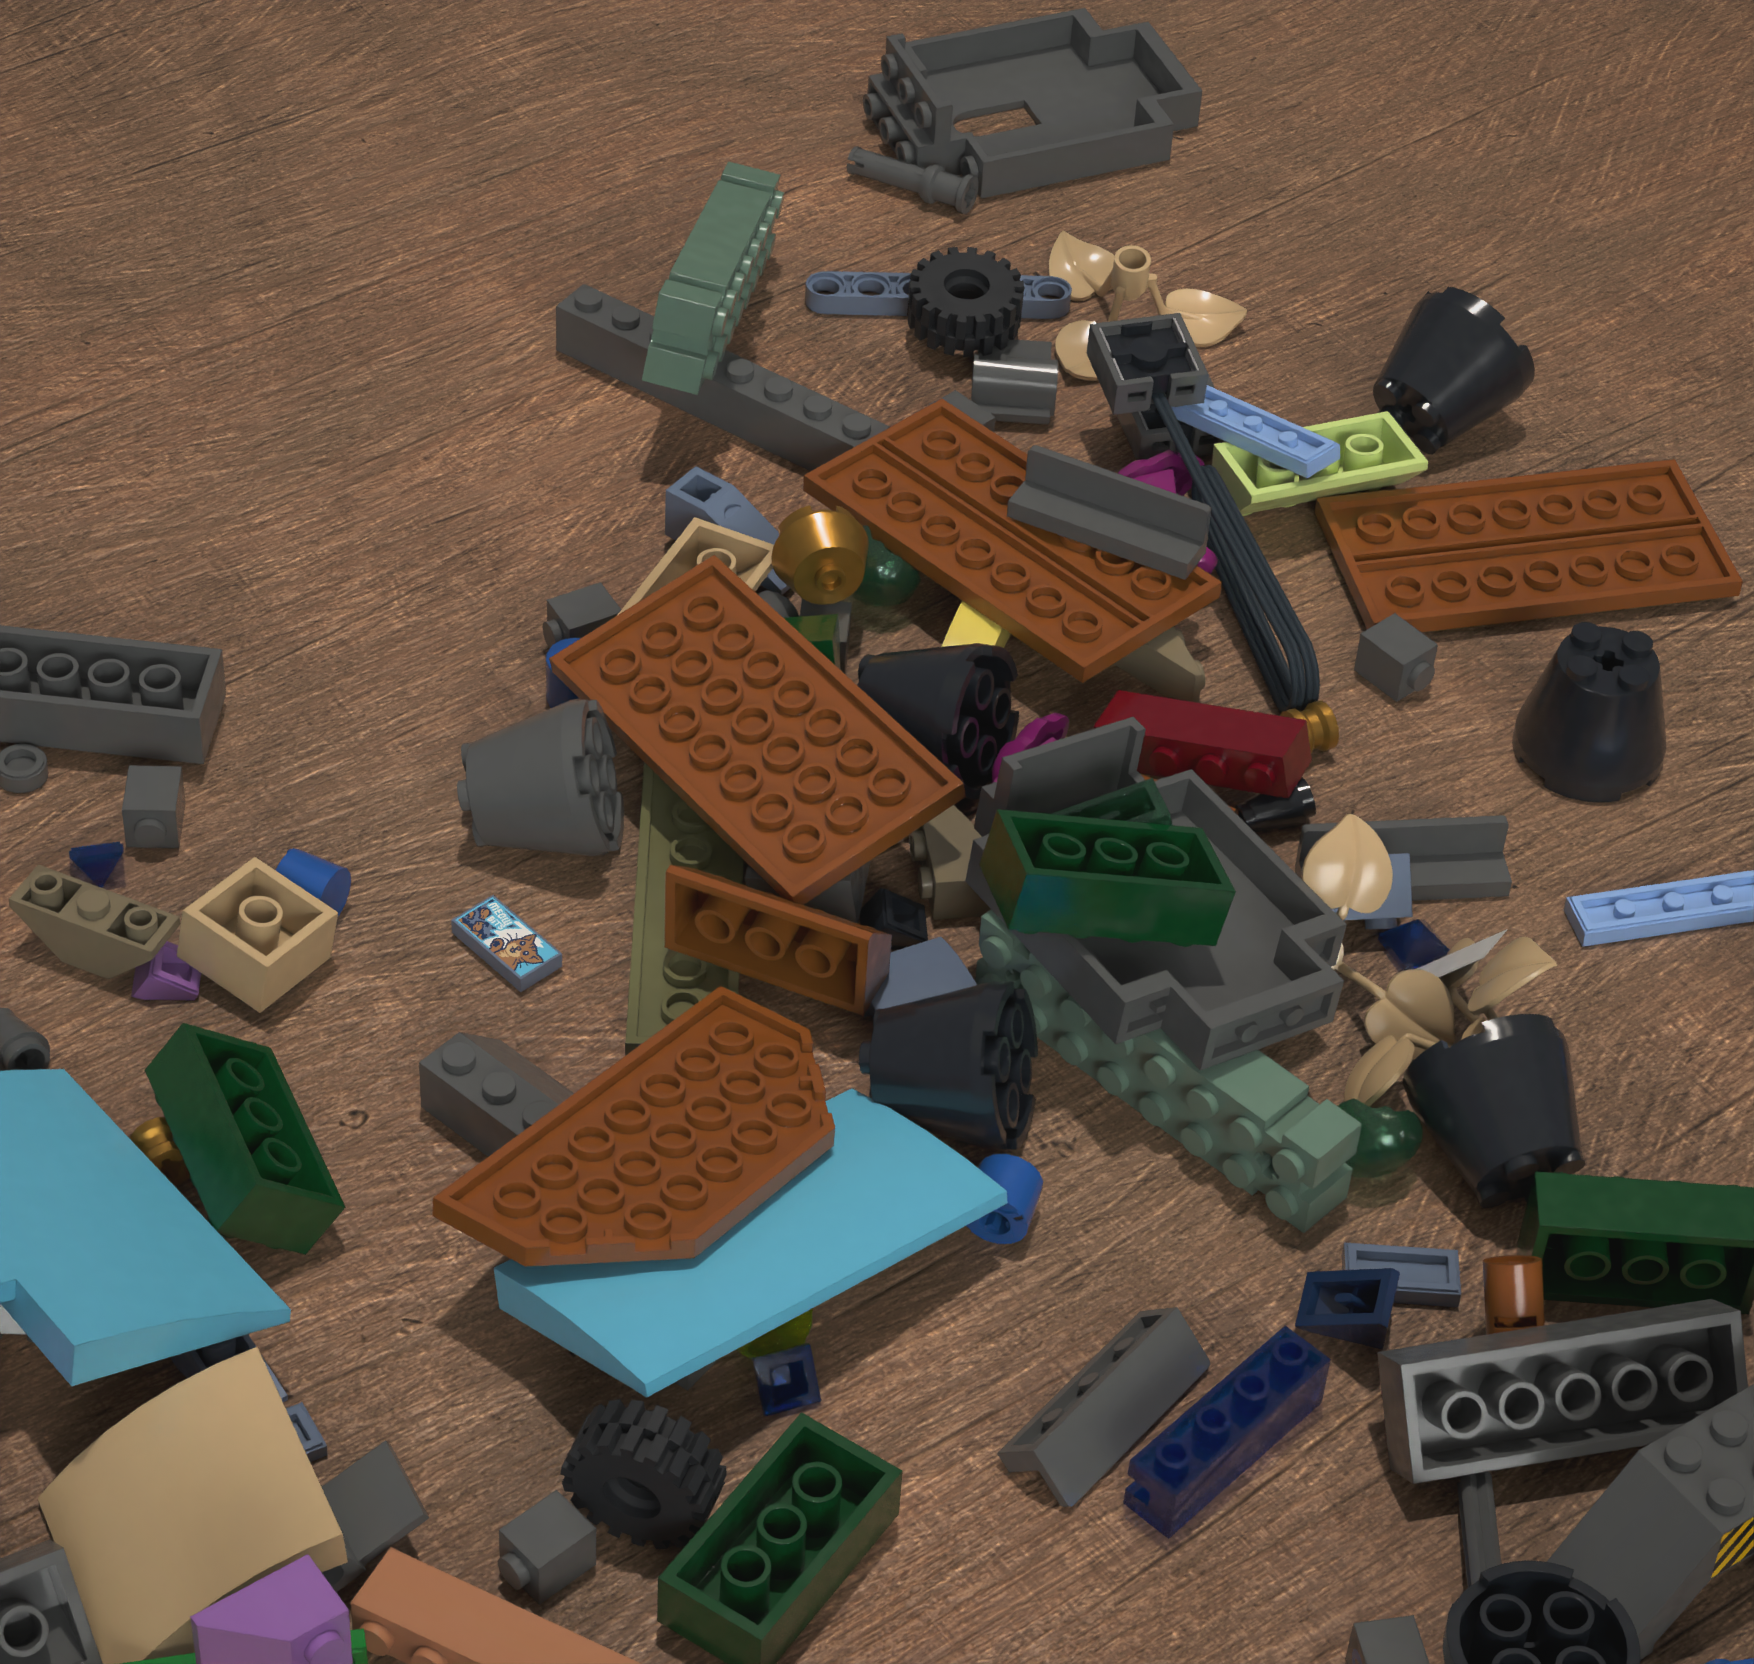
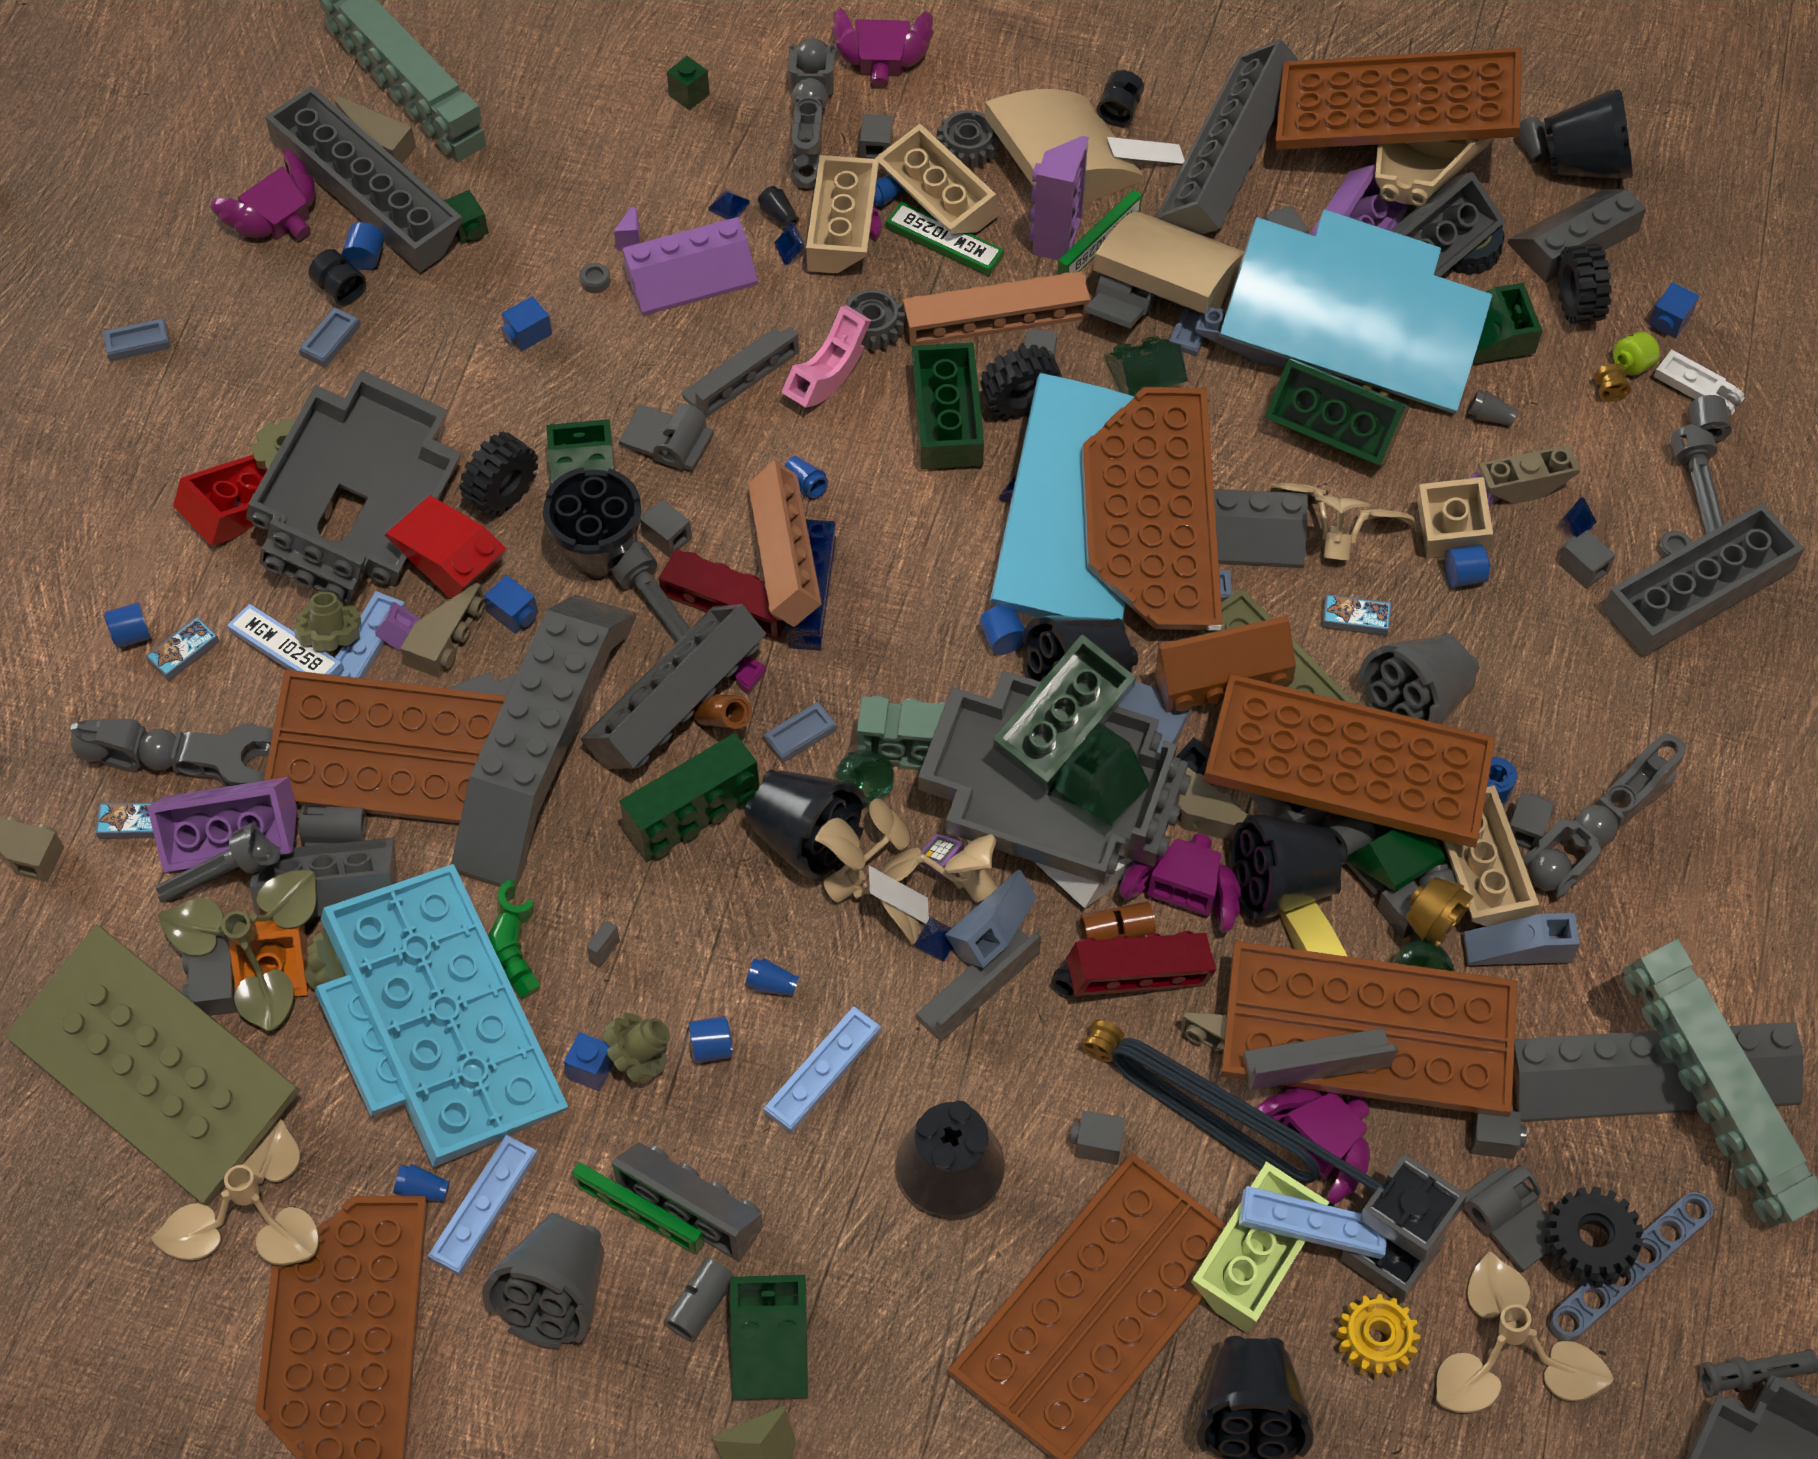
camera: 145 degrees right, 15 degrees up
dark grey panel [997,1307,1210,1507] -> none
dark blue slope [1295,1268,1400,1350] -> none
none -> dark red brick [659,549,787,640]
none -> blue cone [745,958,799,996]
none -> nougat brick [748,460,822,627]
none -> blue cone [785,456,828,498]
none -> slope [920,834,964,878]
none -> clear green slope [1104,336,1188,396]
none -> tan plant [1269,483,1415,561]
none -> yellow gear [1336,1294,1421,1379]
none -> dark grey piece [1522,734,1686,899]

